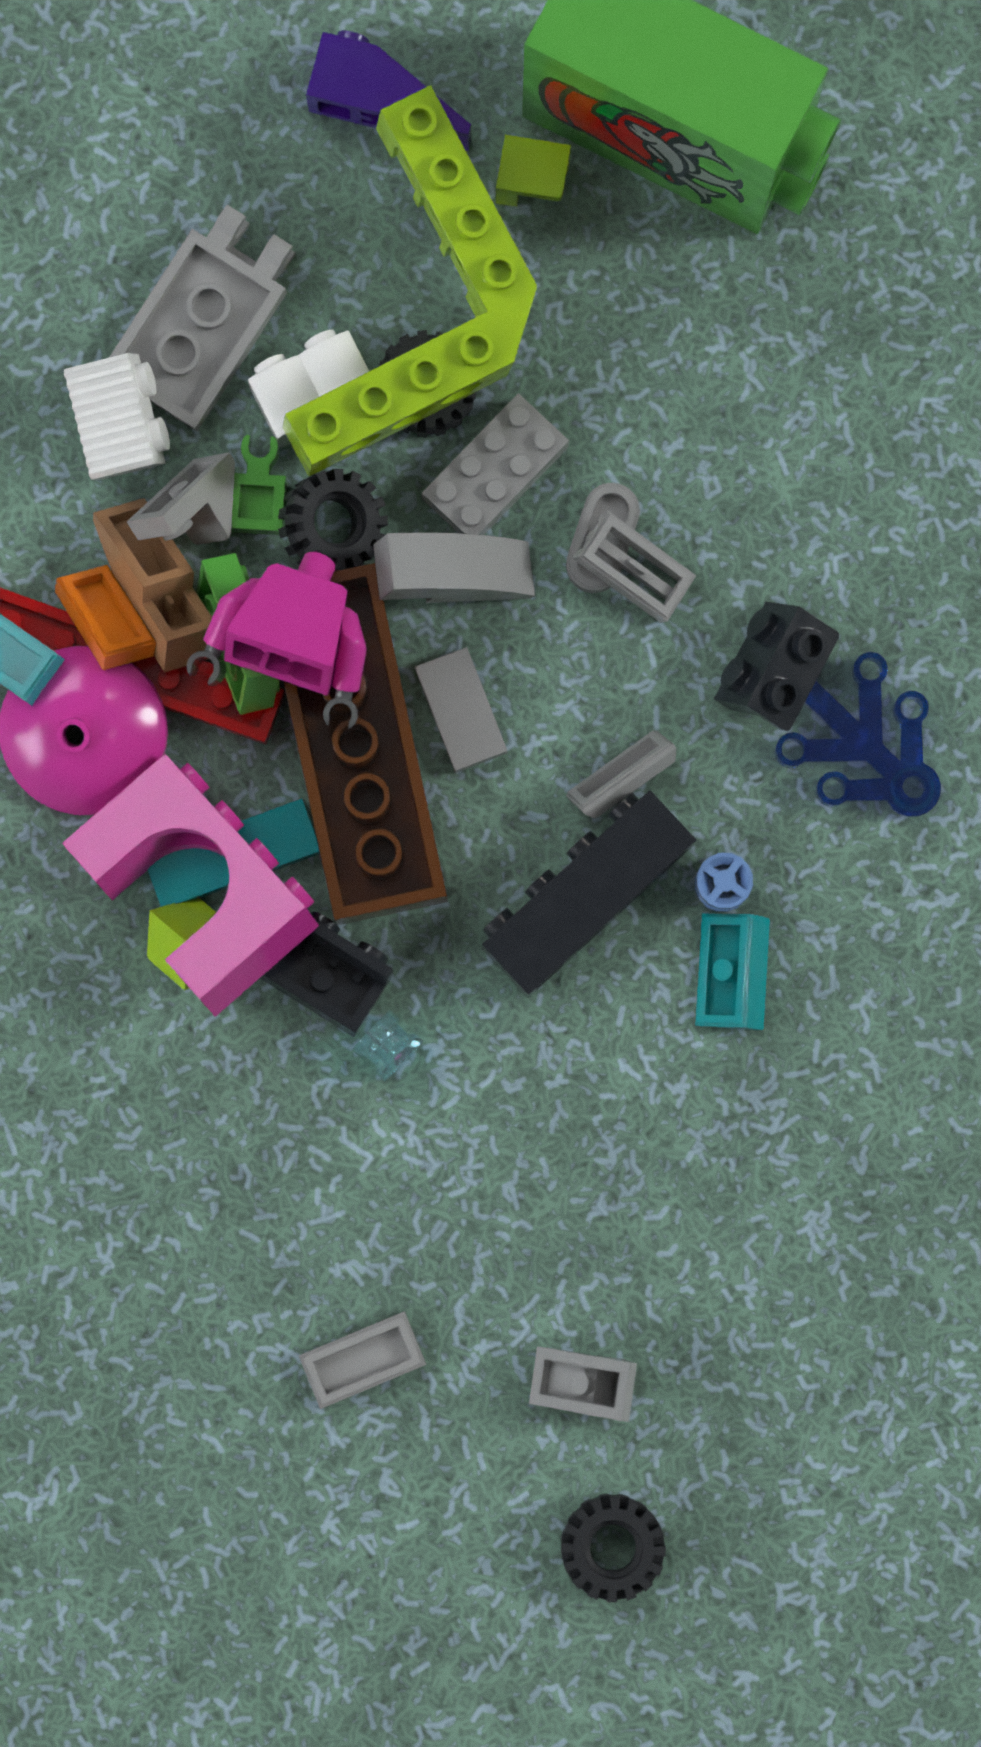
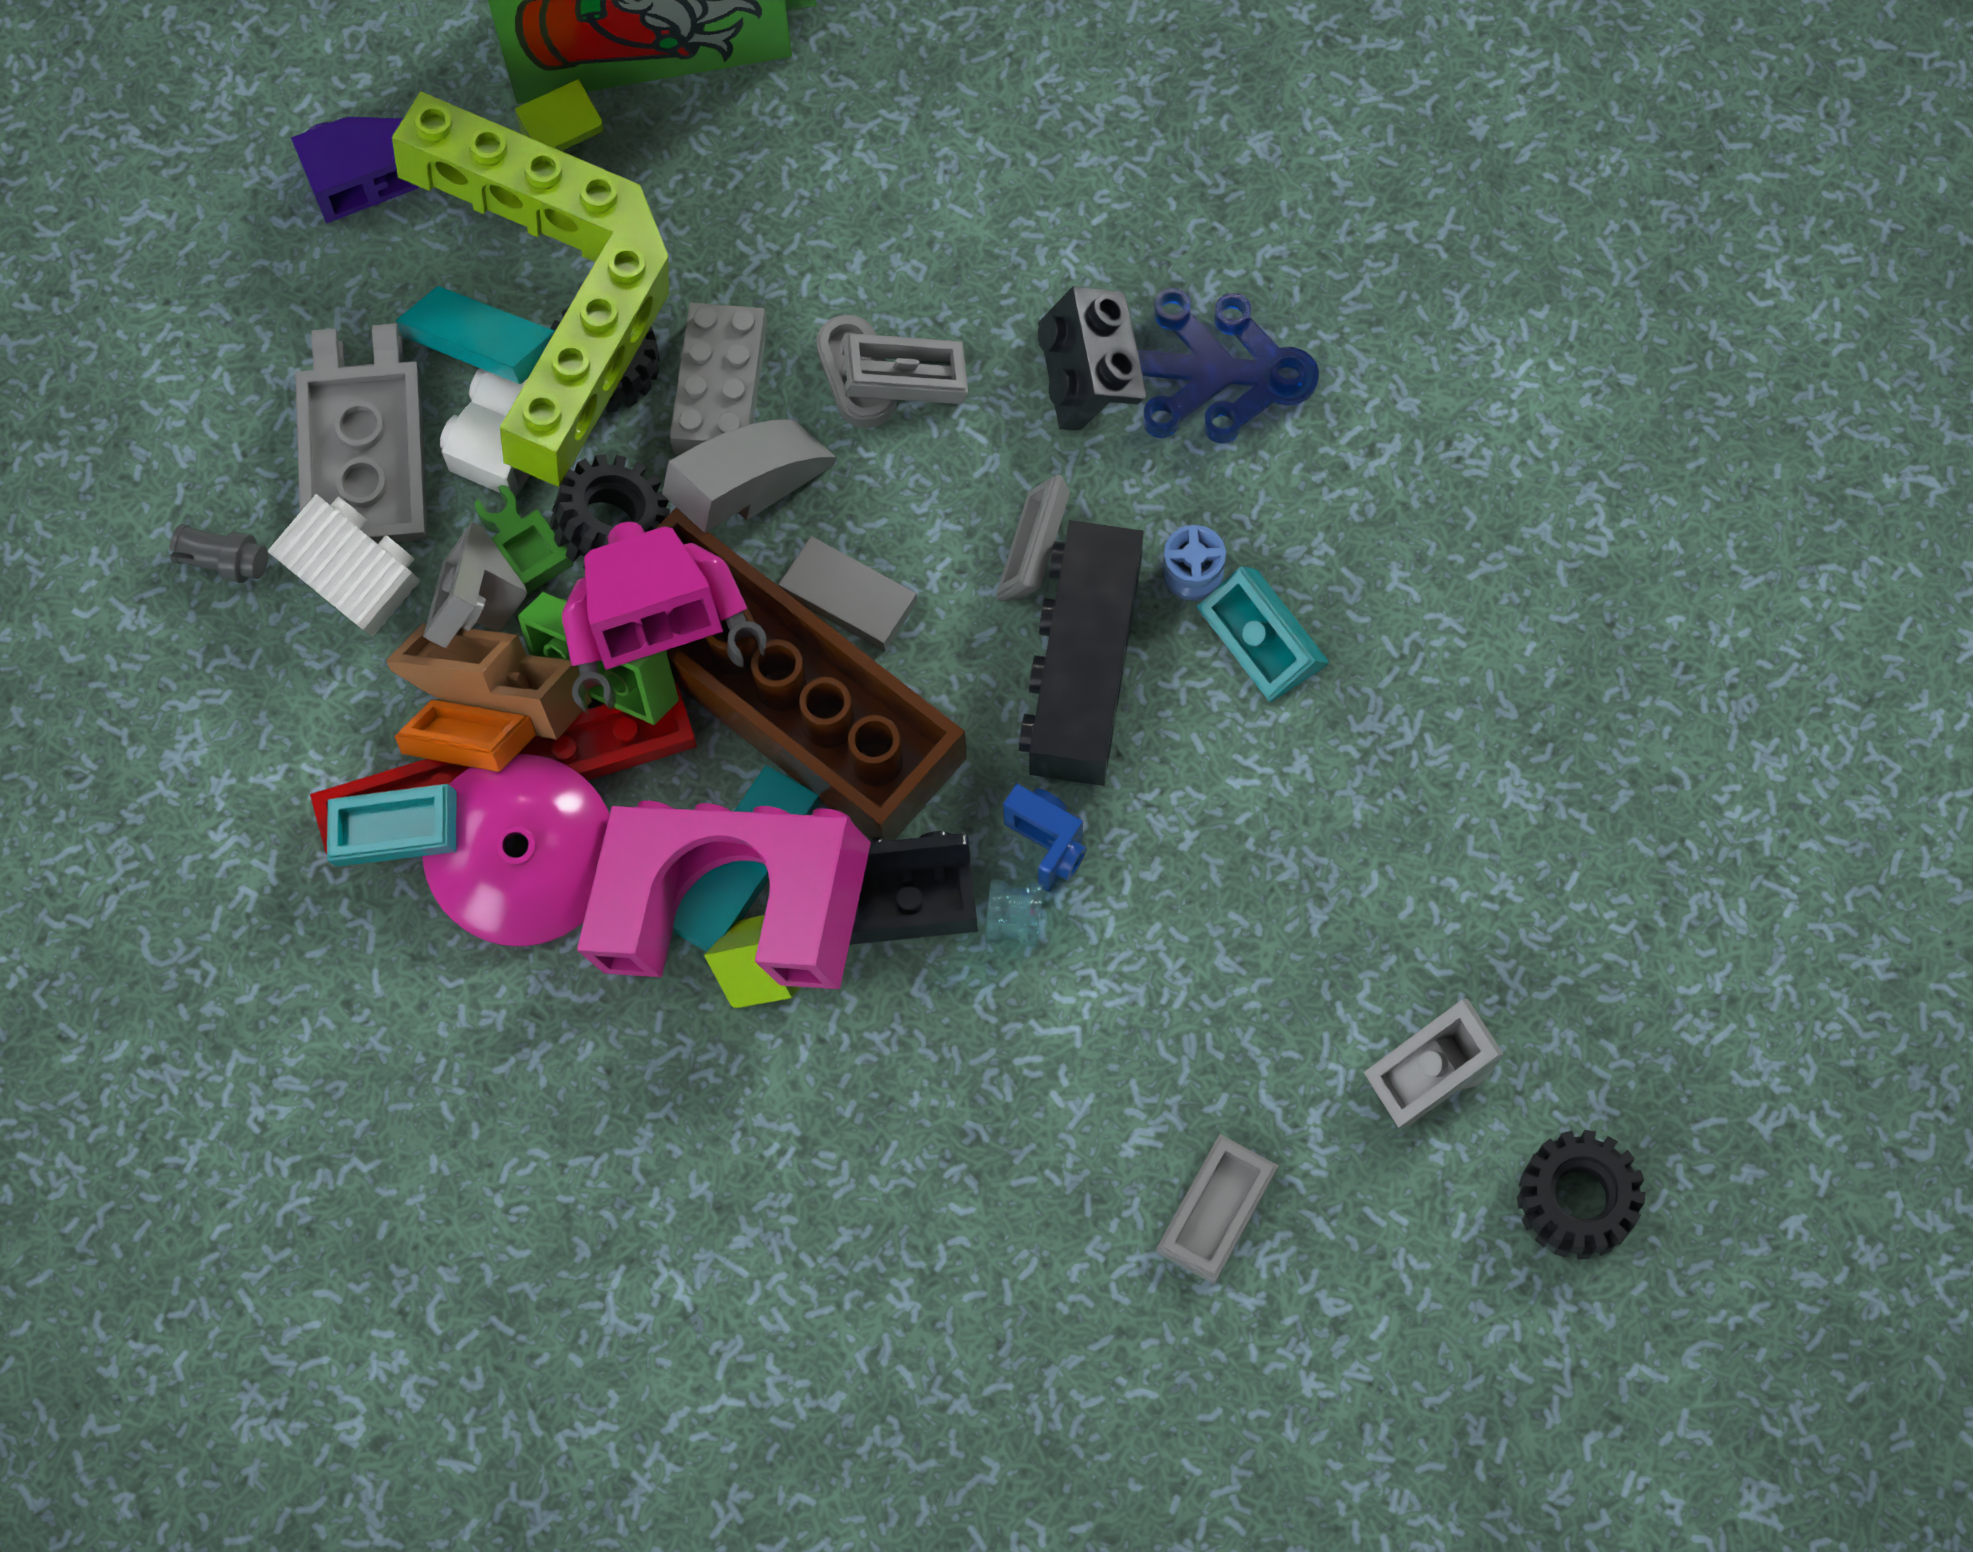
camera: 35 degrees left, 15 degrees down
none -> dark grey animal [169,524,268,583]
none -> teal tile [395,286,555,384]
none -> blue bracket [1003,783,1087,892]

